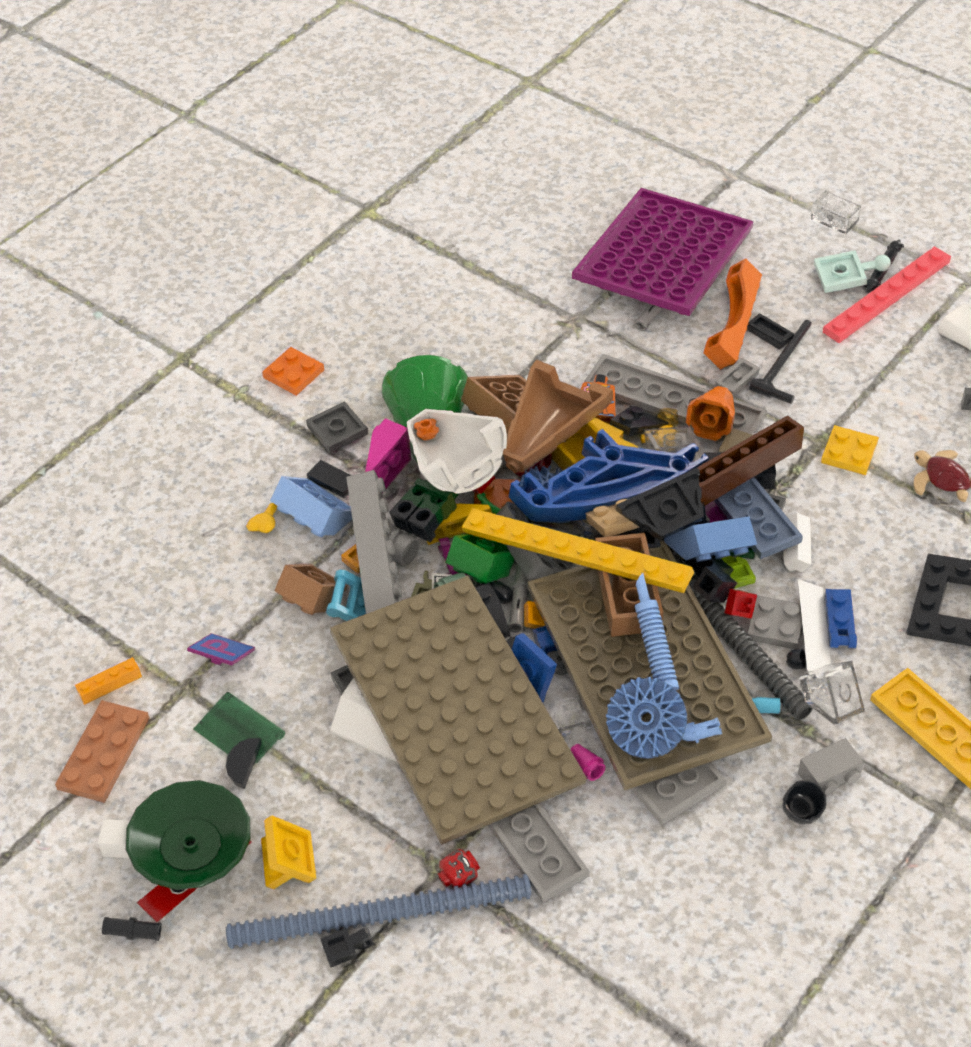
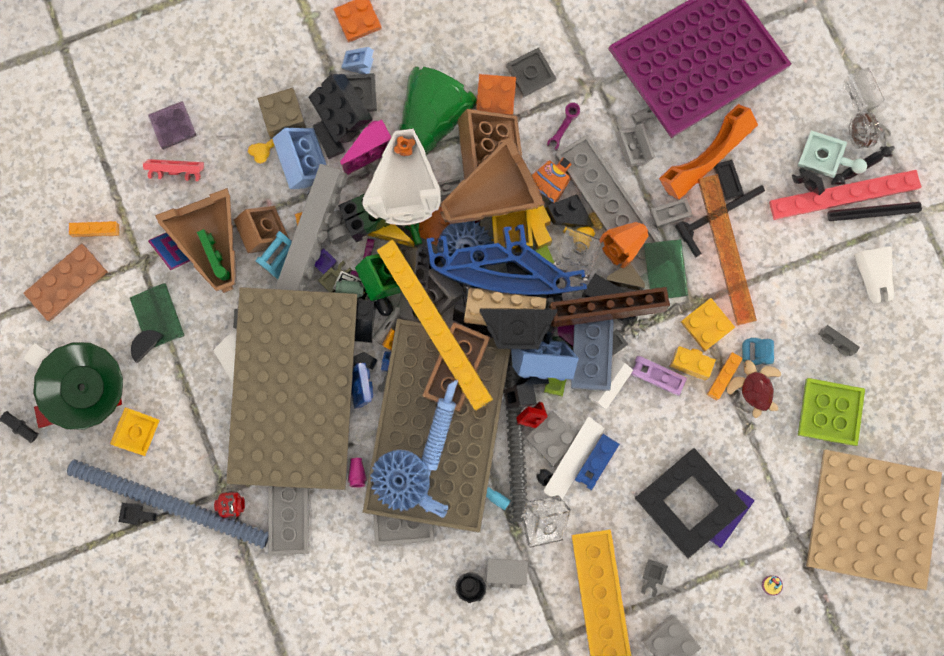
camera: 30 degrees right, 30 degrees up
none -> coral plate [143,159,204,181]
none -> clear purple plate [148,101,197,149]
none -> medium nougat cone [155,188,236,293]
none -> green plate [197,229,231,281]
none -> dark tan brick [257,87,306,139]
none -> black piece [308,74,373,143]
none -> dark purple plate [314,248,338,275]
none -> light blue slope [341,47,374,74]
none -> orange plate [476,74,516,115]
none -> dark grey plate [506,47,556,97]
none -> magenta brick [547,103,580,151]
none -> light grey bracket [616,123,655,167]
none -> lavender plate [630,356,687,396]
none -> clear green piece [644,239,689,298]
none -> yellow brick [669,346,716,381]
none -> clear orange plate [698,174,757,326]
none -> light orange piece [706,352,743,400]
none -> dark azure piece [742,337,774,365]
none -> black plate [792,168,825,195]
none -> black axle [827,202,922,221]
none -> clear head [849,112,880,149]

